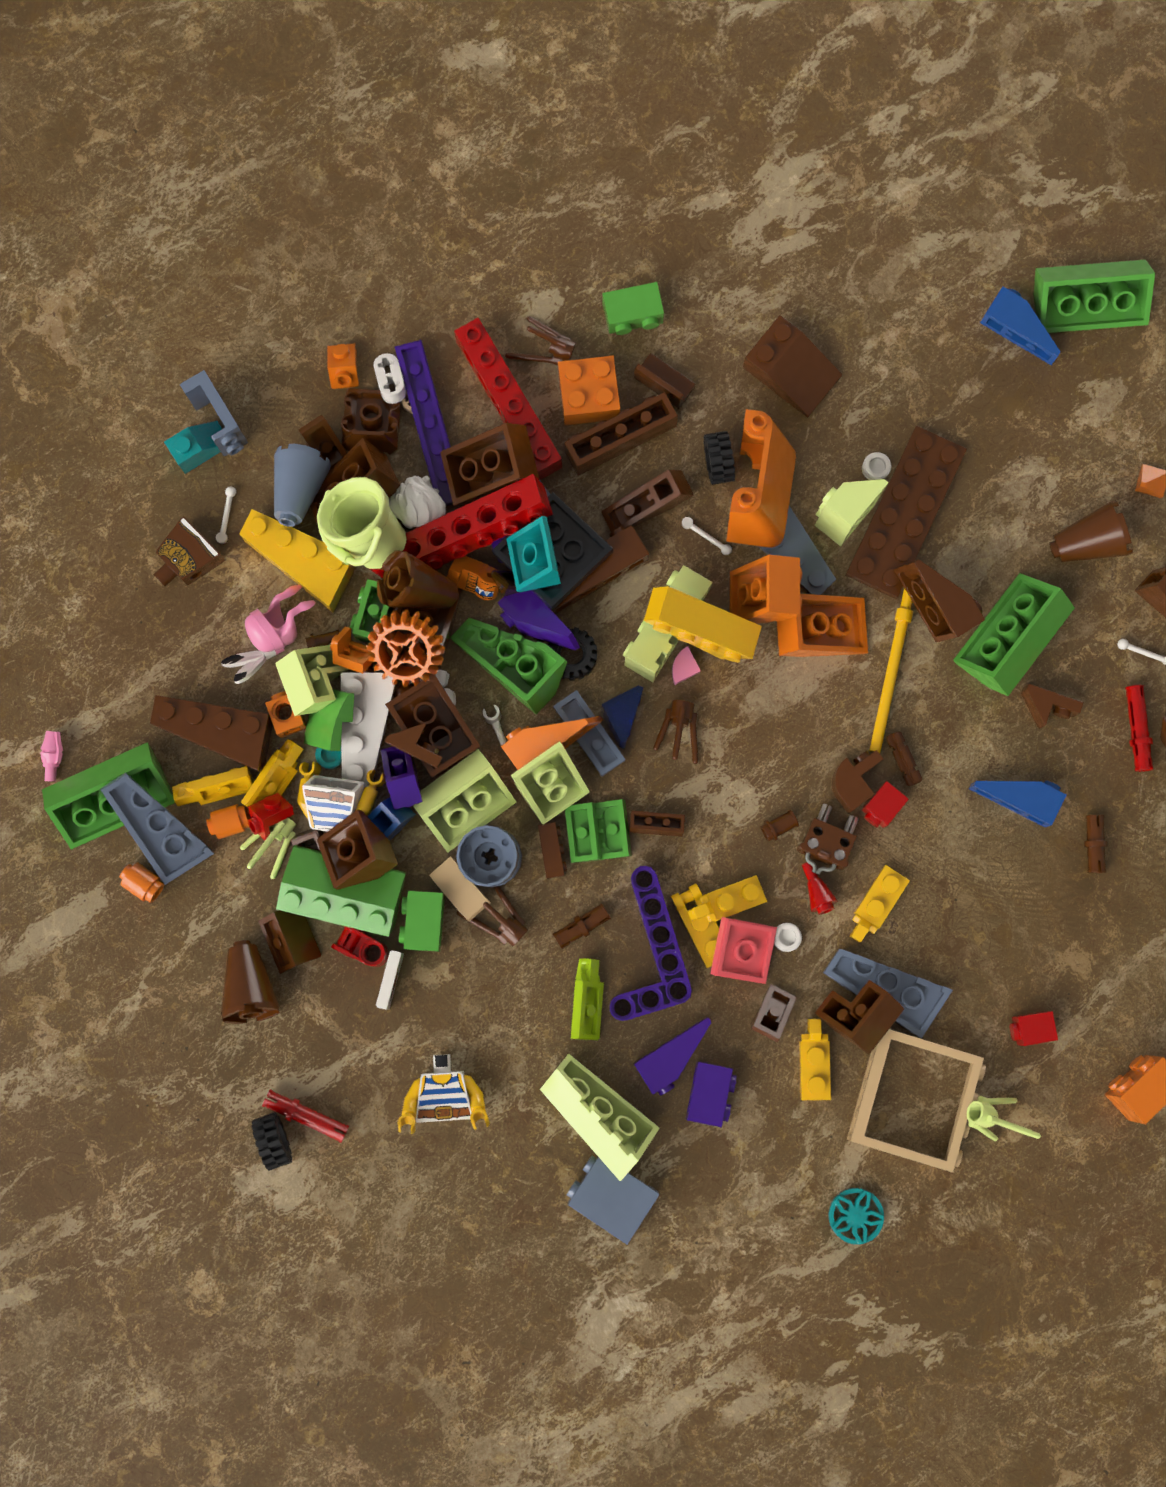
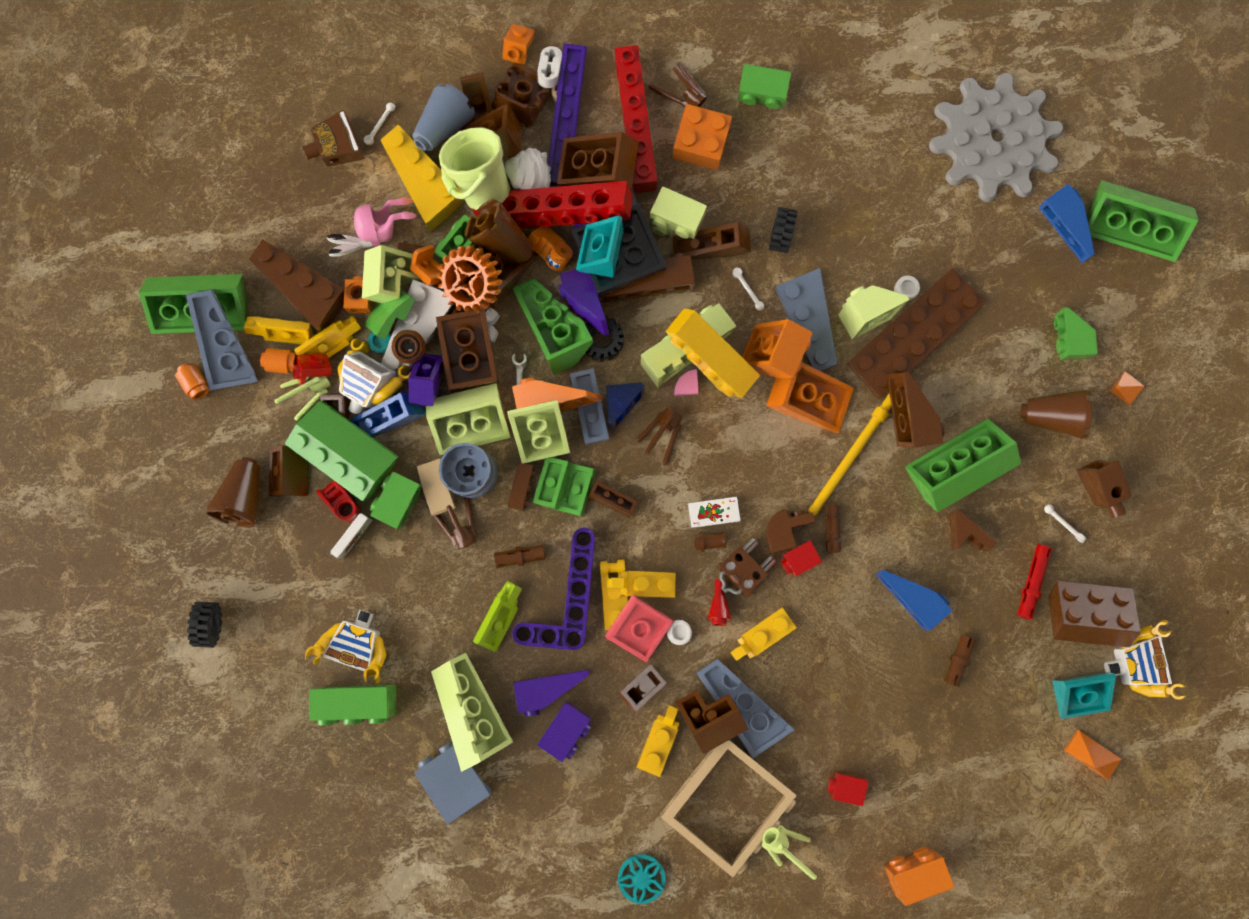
camera: 25 degrees right, 0 degrees up
bright pink piece [40,731,64,781] -> none
teal slope [164,421,222,474] -> none
sand blue panel [180,370,248,456] -> none
red pin [262,1089,349,1143] -> none
reddish brown slope [317,809,398,890] -> none
reddish brown slope [384,723,442,768] -> none
dark brown slope [491,570,519,597] -> none
reddish brown brick [564,392,678,476] -> none
reddish brown panel [634,353,696,409] -> none
orange windscreen [726,409,796,548] -> none
reddish brown slope [743,315,842,418] -> none
none -> bright green brick [309,685,396,725]
none -> reddish brown cone [391,330,426,364]
none -> yellowish green brick [650,186,707,239]
none -> white tile [688,497,740,528]
none -> light grey plate [929,73,1063,202]
none -> bright green slope [1054,308,1098,361]

